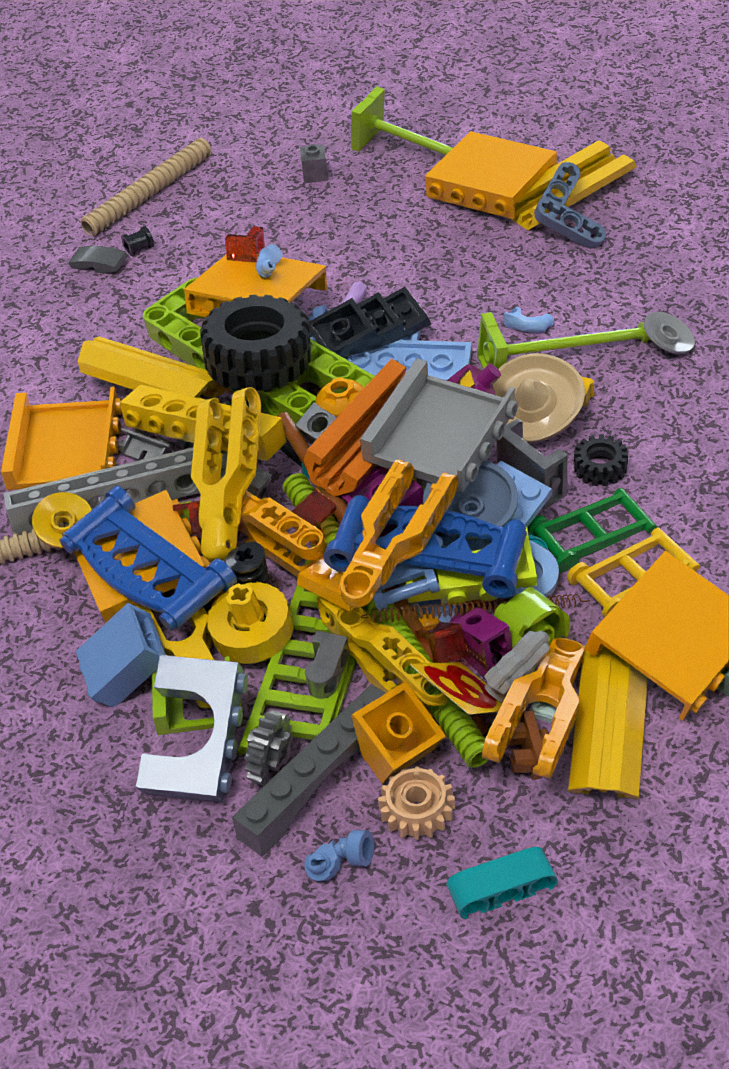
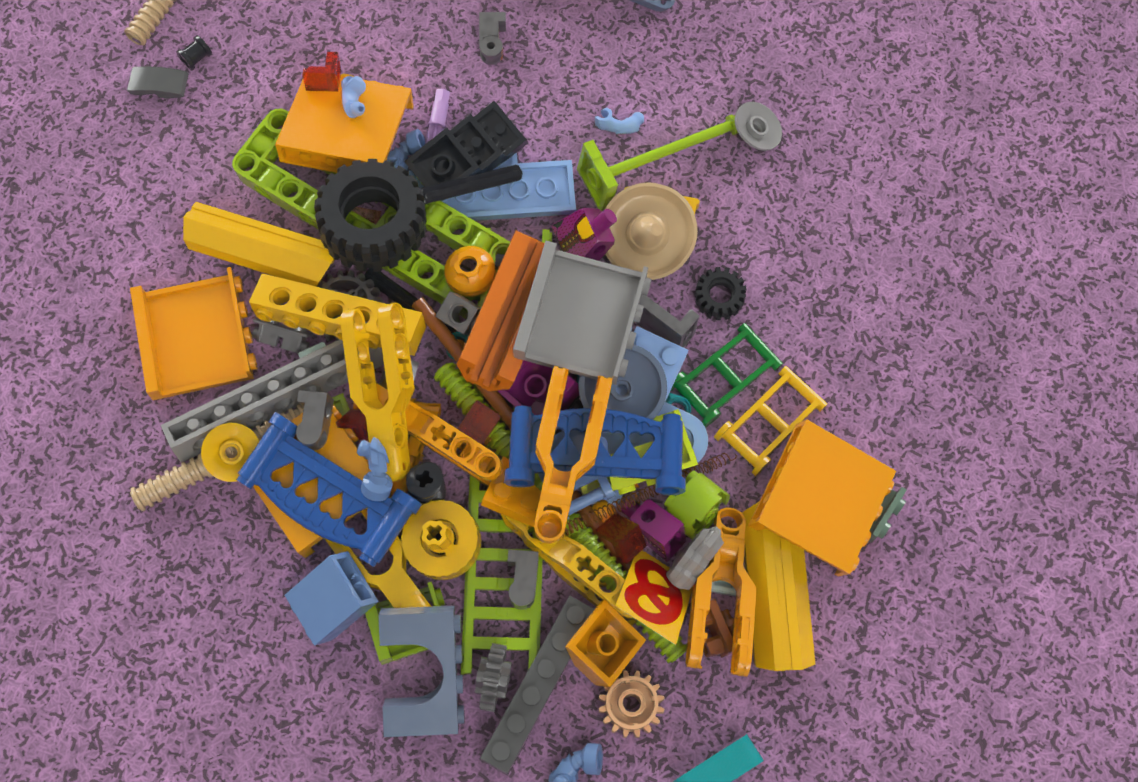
camera: 20 degrees left, 25 degrees up
none -> flat silver leg [296,390,334,450]
none -> medium blue arm [357,437,393,501]
none -> black axle [421,165,523,204]
none -> flat silver leg [479,12,506,65]

